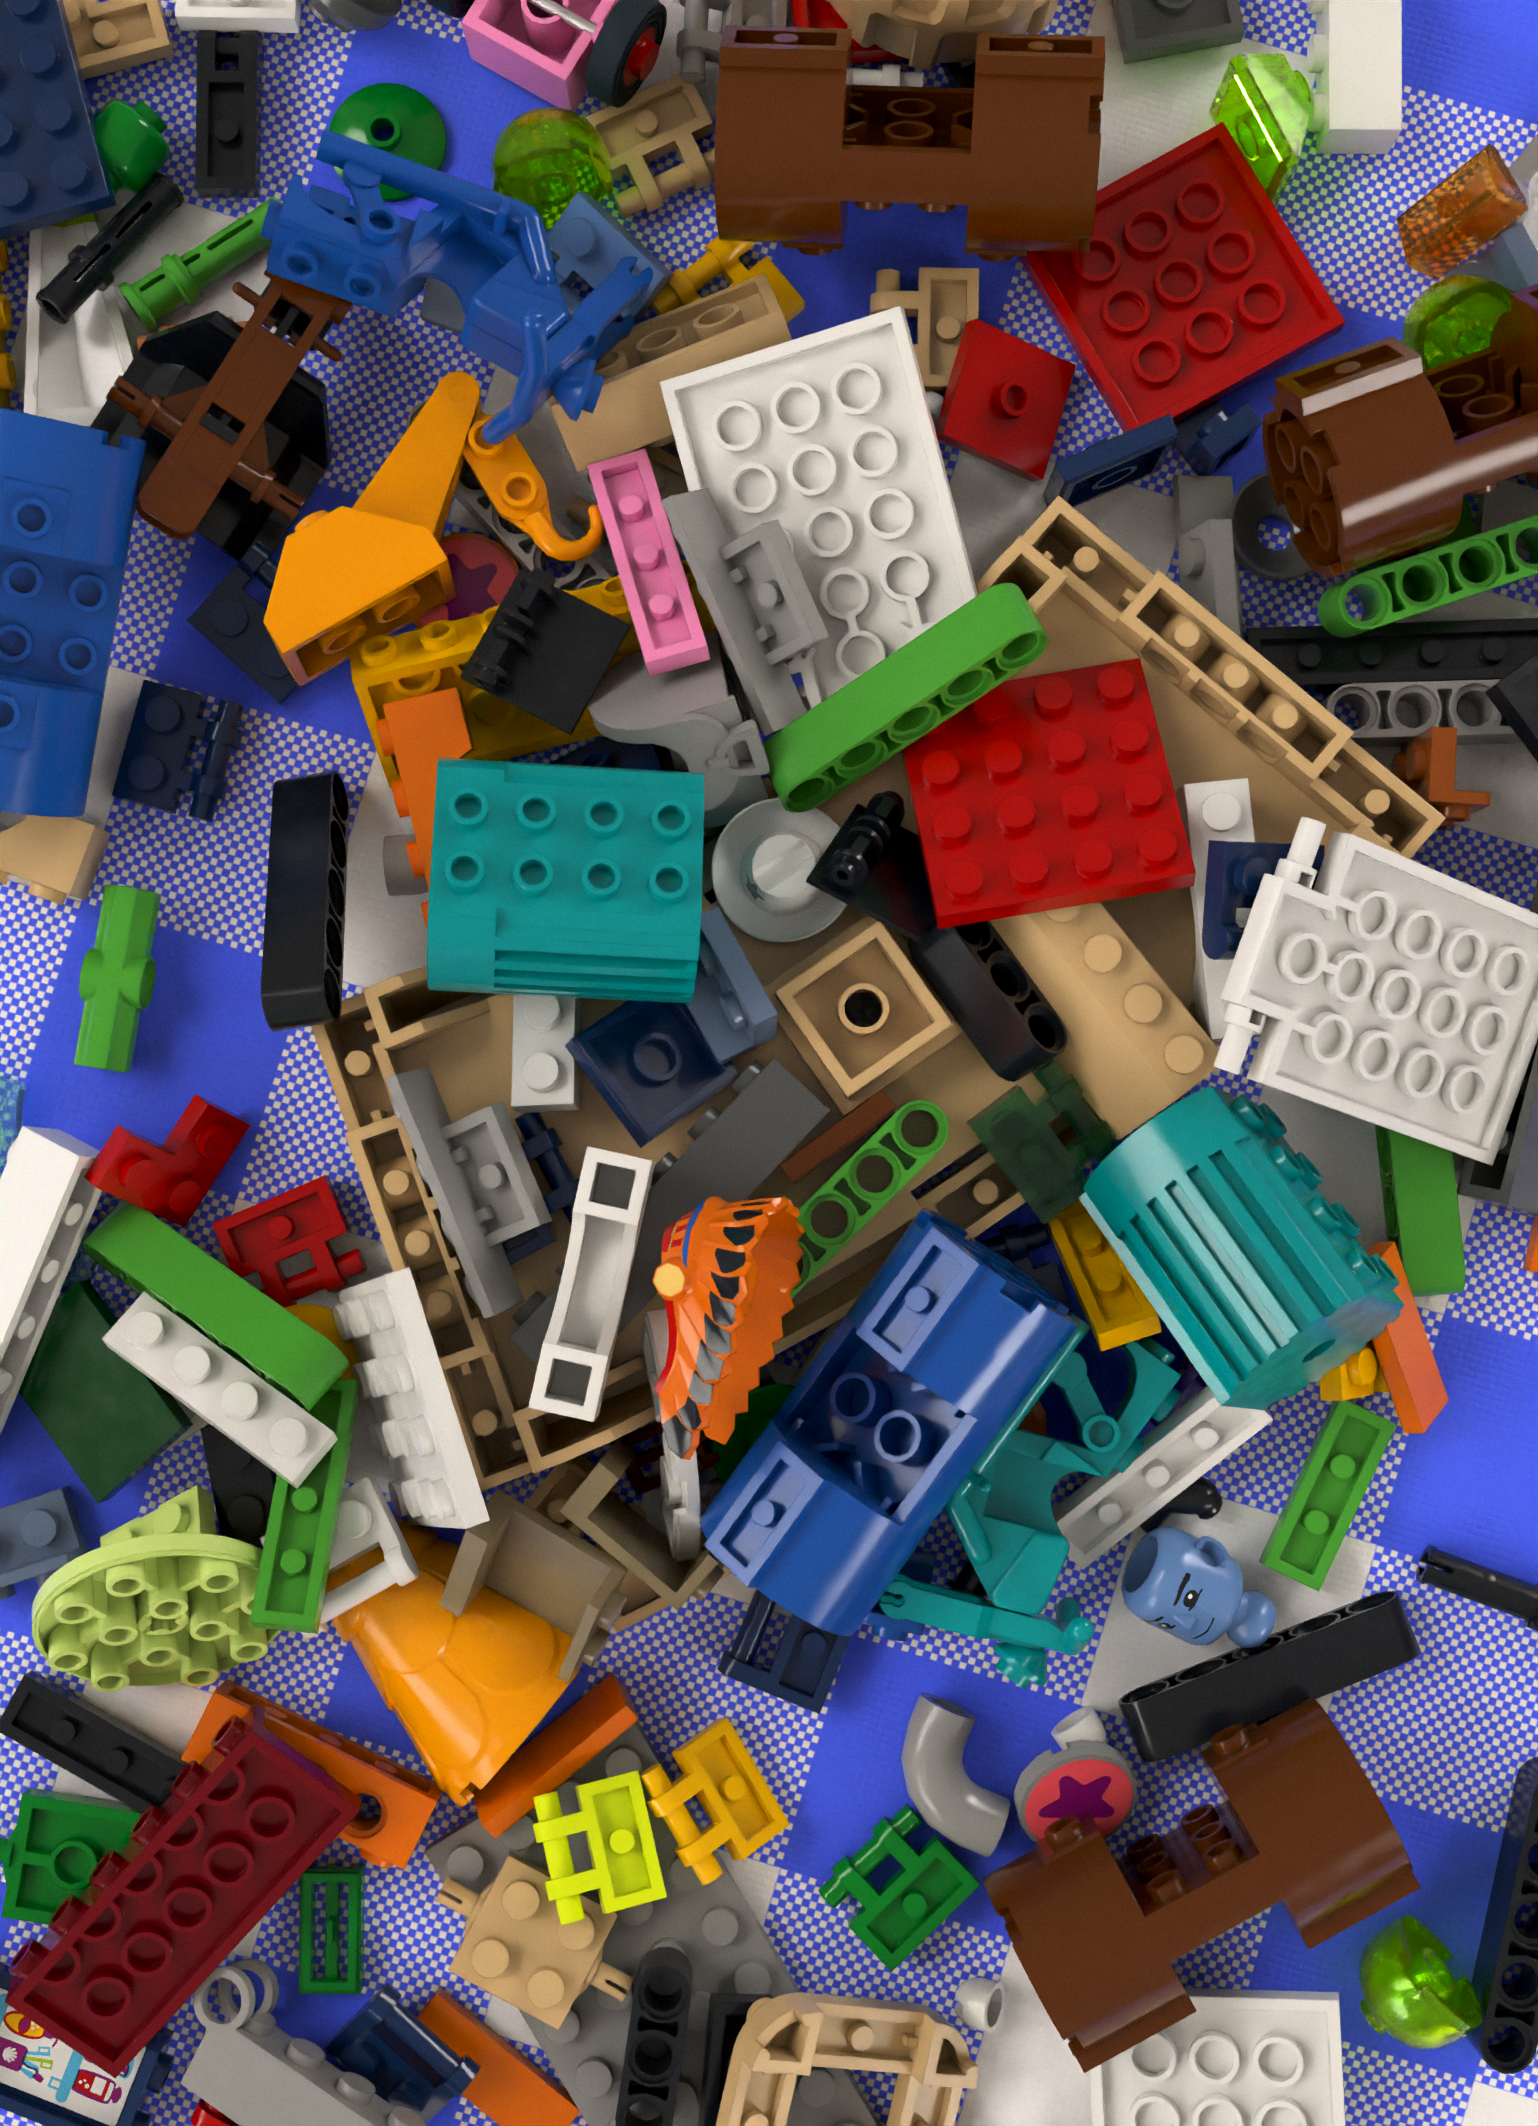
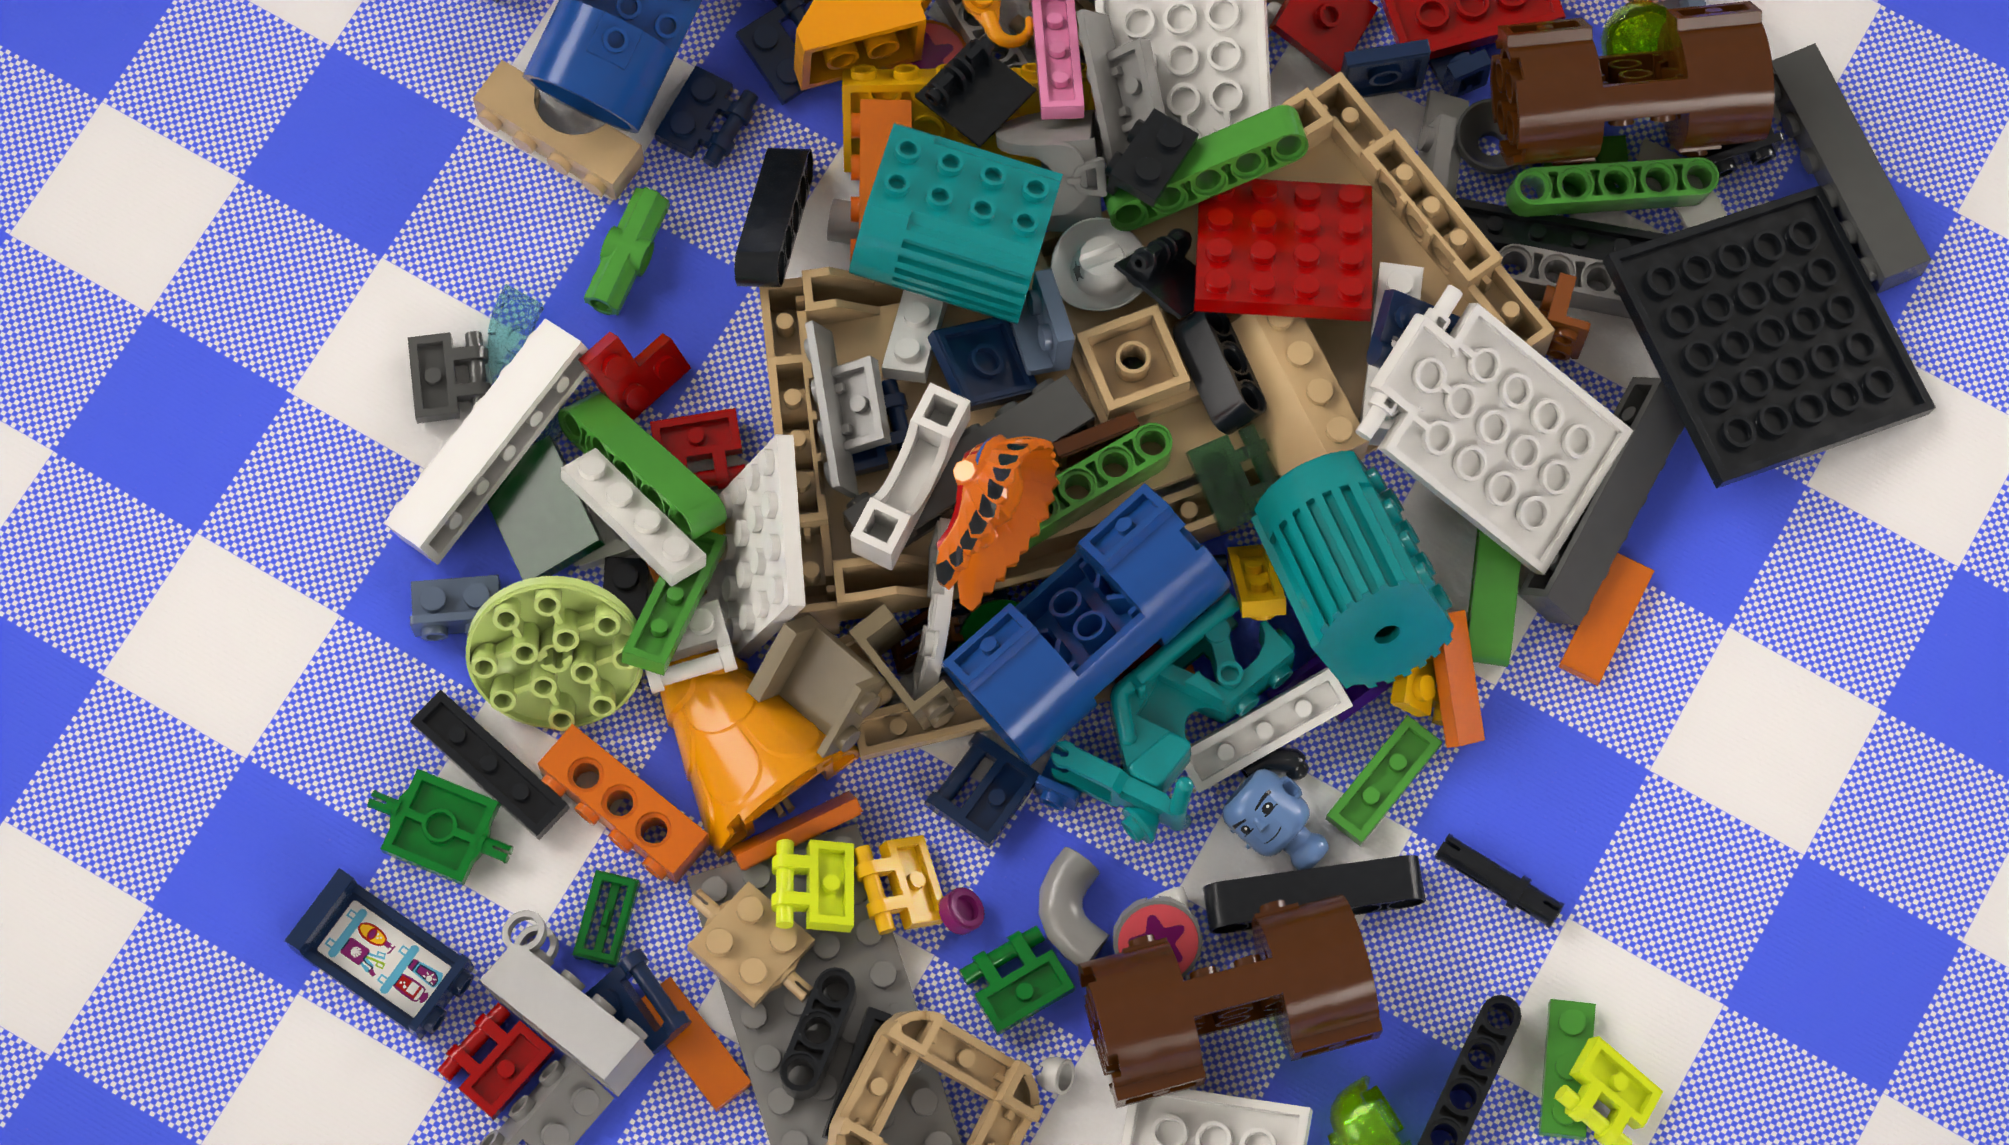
camera: 10 degrees right, 15 degrees down
dark red bracket [5,1703,361,2078] -> none
none -> magenta tile [939,887,985,935]
none -> black bracket [1104,108,1199,207]

